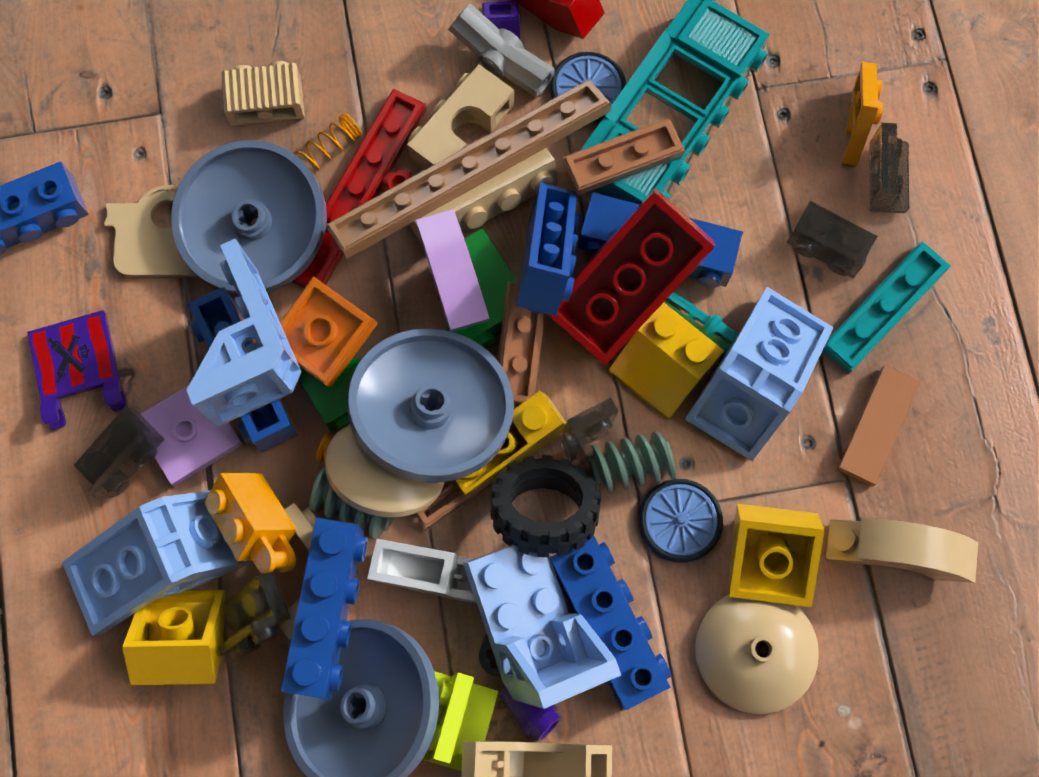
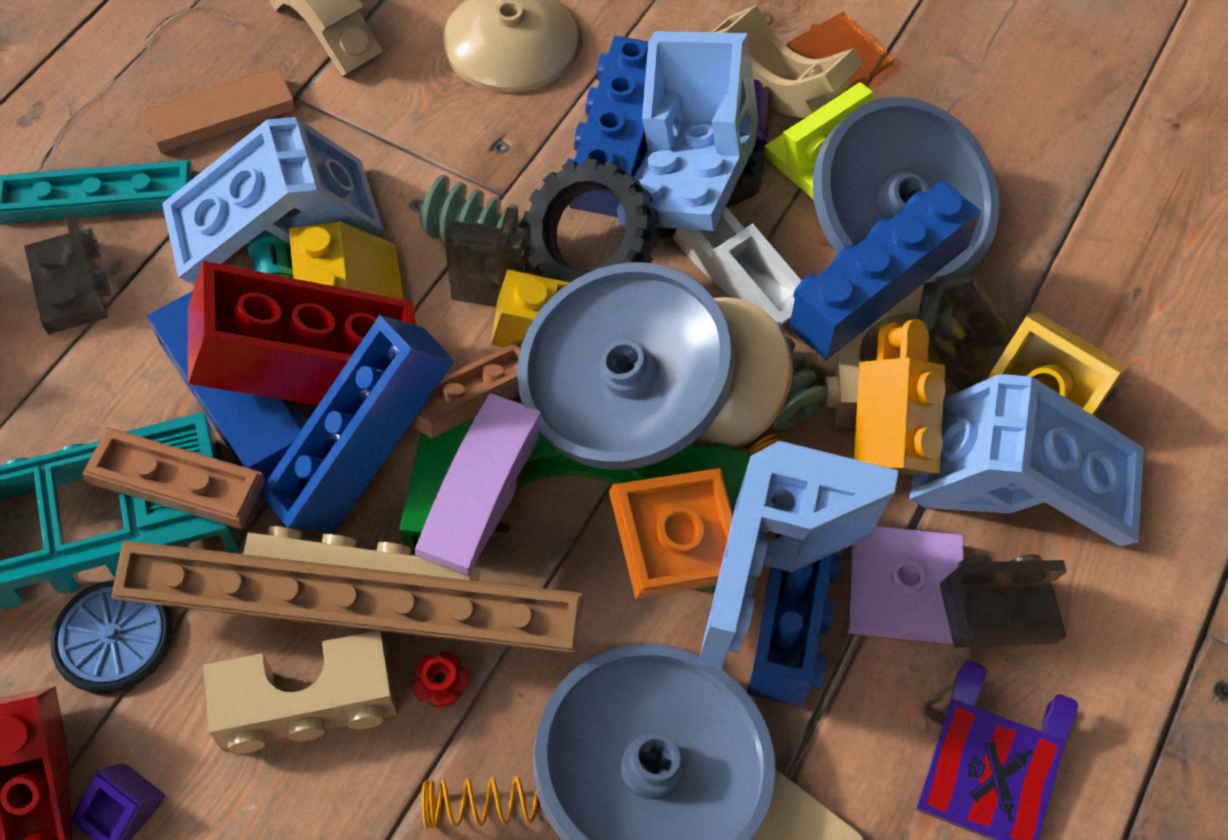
camera: 140 degrees left, 15 degrees down
red tile [292,89,426,288] -> none
light grey piece [448,3,555,98] -> none
medium blue wheel [639,479,723,563] -> none
yellow slope [729,503,825,607] -> none

